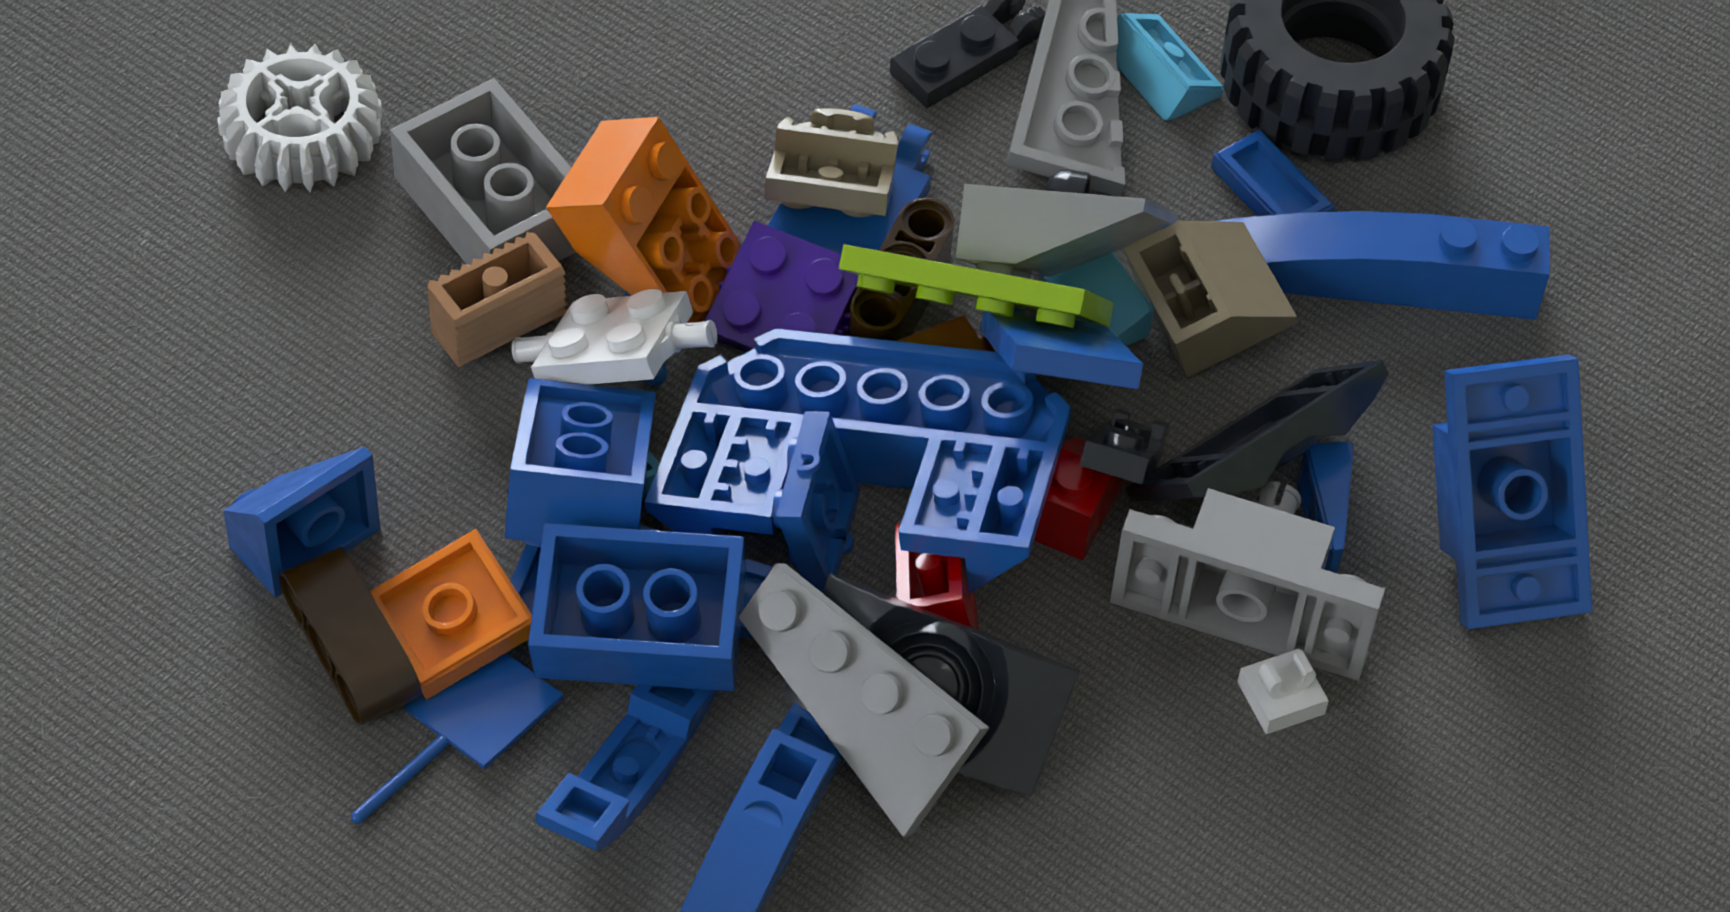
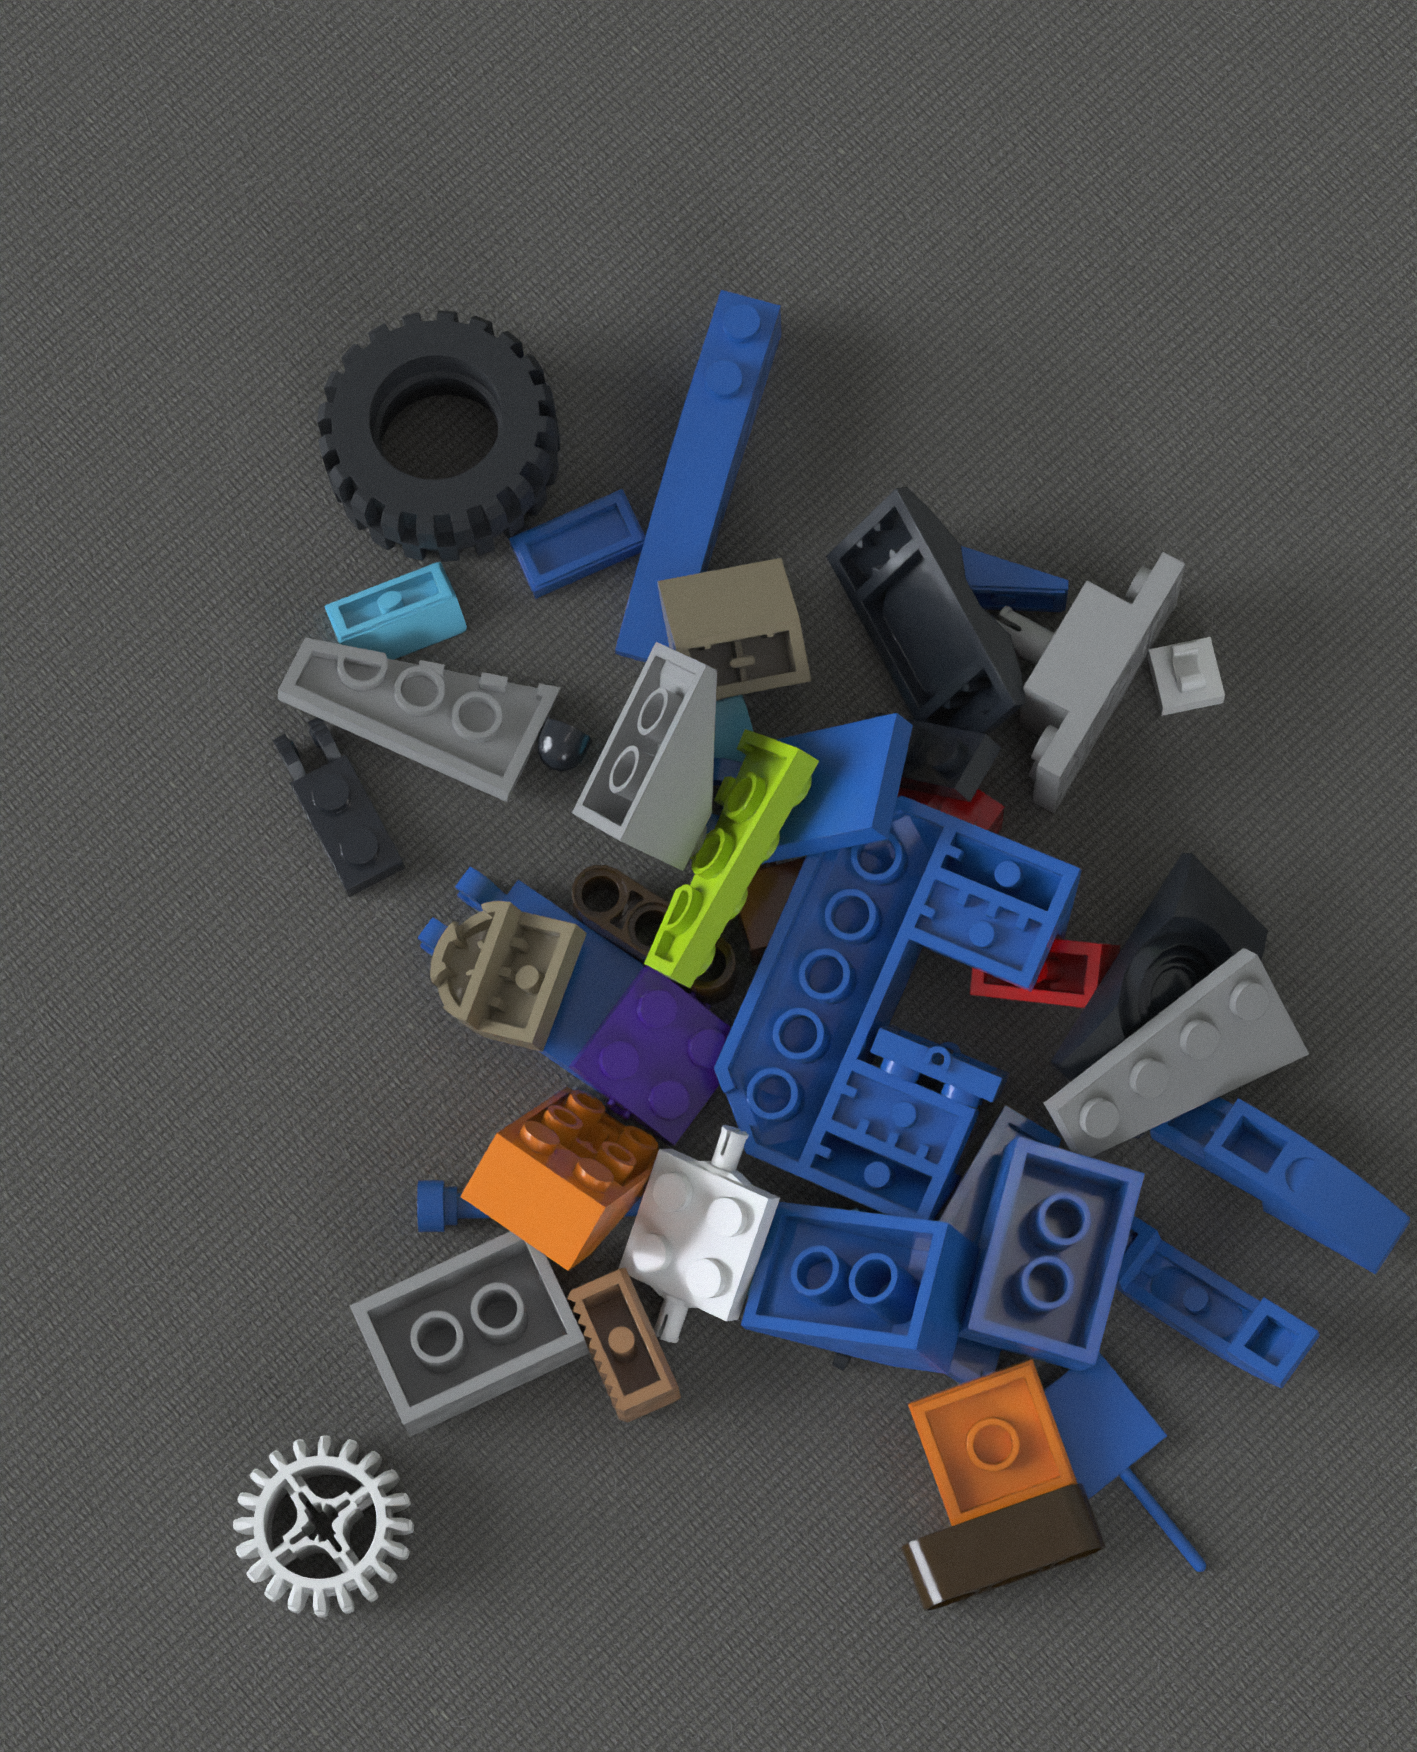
camera: 70 degrees left, 20 degrees up
blue slope [223,447,381,597] -> none
blue brick [1432,354,1593,629] -> none

